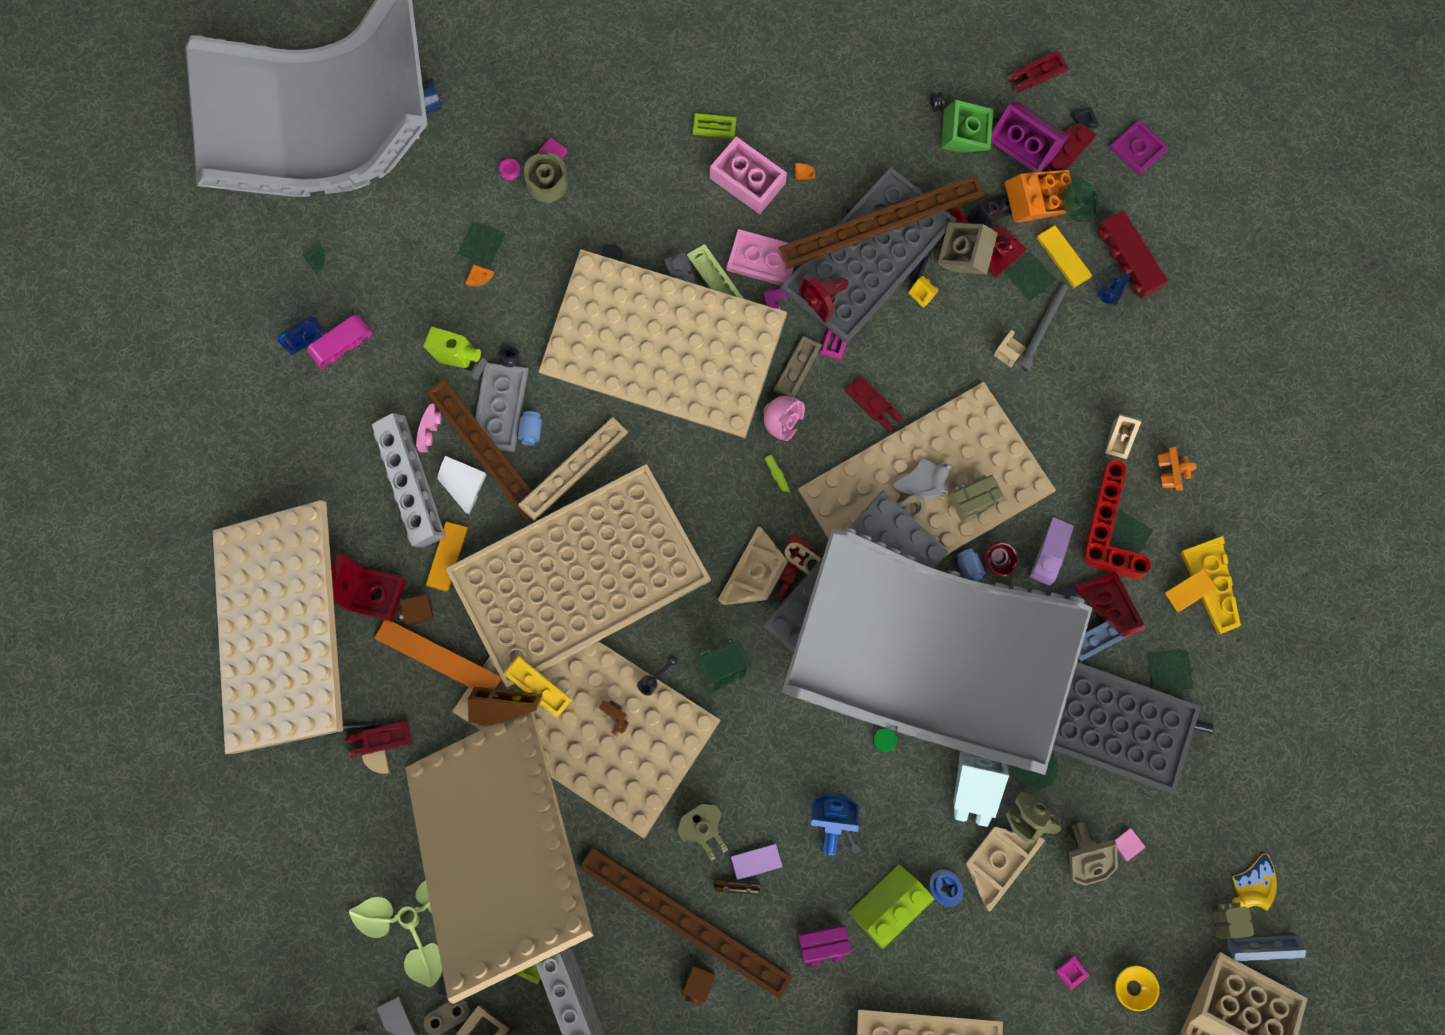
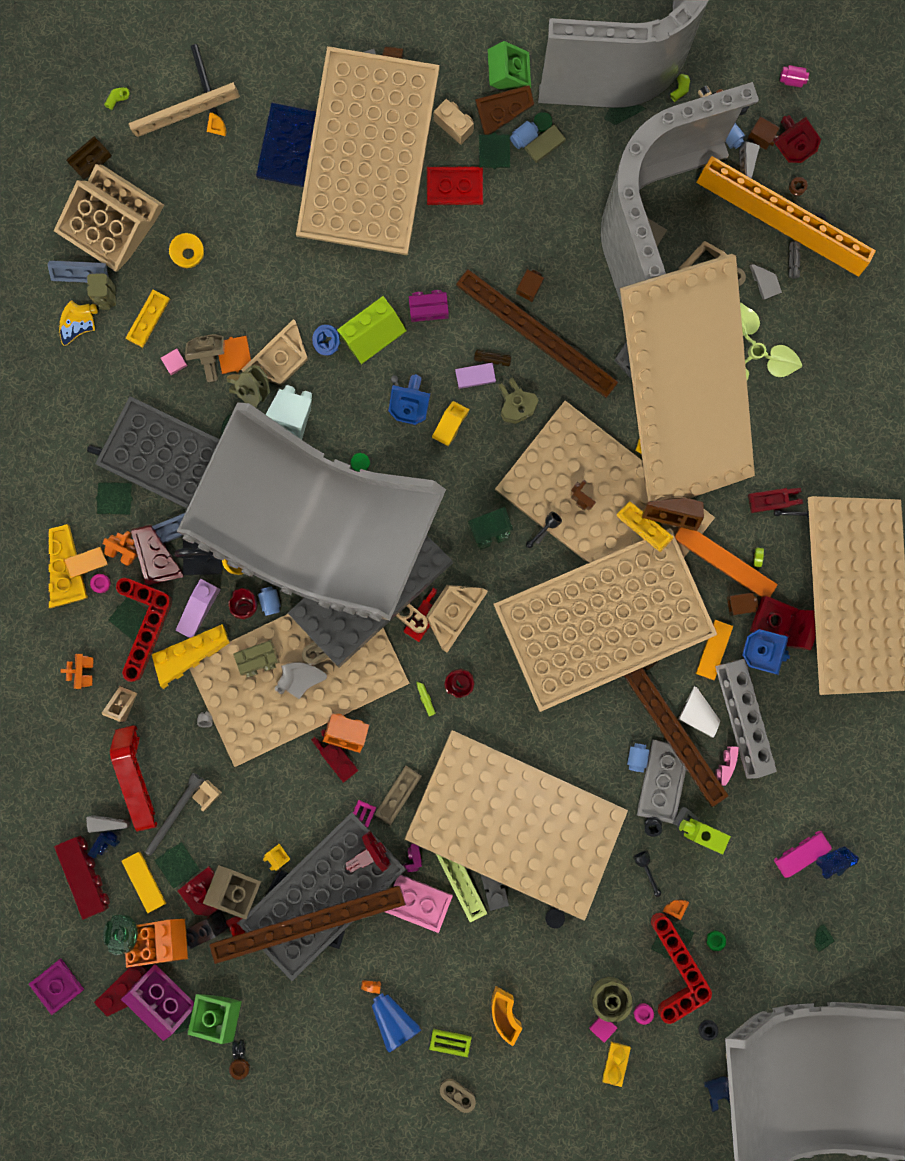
camera: 175 degrees left, 10 degrees up
tan tile [362,750,390,774] -> none
tan tile [518,417,628,521] -> none
bright pink brick [710,137,787,214] -> none
bright pink cylinder [763,396,805,441] -> none
dark red hinge [1008,51,1068,93] -> none
dark pink tile [1055,956,1089,990] -> none
black tile [1071,107,1099,128] -> none
none -> light grey slope [87,815,131,833]
none -> dark pink tile [90,574,111,593]
none -> orange hips [103,531,138,566]
none -> red beam [110,725,157,832]
none -> yellow tile [126,290,170,348]
none -> yellow wing [152,624,230,689]
none -> light grey hinge [197,711,213,727]
none -> orange piece [218,336,251,374]
none -> reddish brown tile [229,1058,250,1080]
none -> orange brick [323,714,369,753]
none -> blue cone [372,993,422,1053]
none -> yellow slope [432,401,470,446]
none -> dark tan plate [440,1079,476,1113]
none -> dark red hair [444,668,475,698]
none -> light orange brick [491,986,523,1046]
none -> yellow tile [602,1042,631,1087]
none -> black hinge [633,851,661,897]
none -> red beam [651,913,712,1024]
none -> black plate [698,1020,718,1041]
none -> green tile [706,930,726,951]
none -> blue piece [743,629,790,675]
none -> lime tile [753,548,764,567]

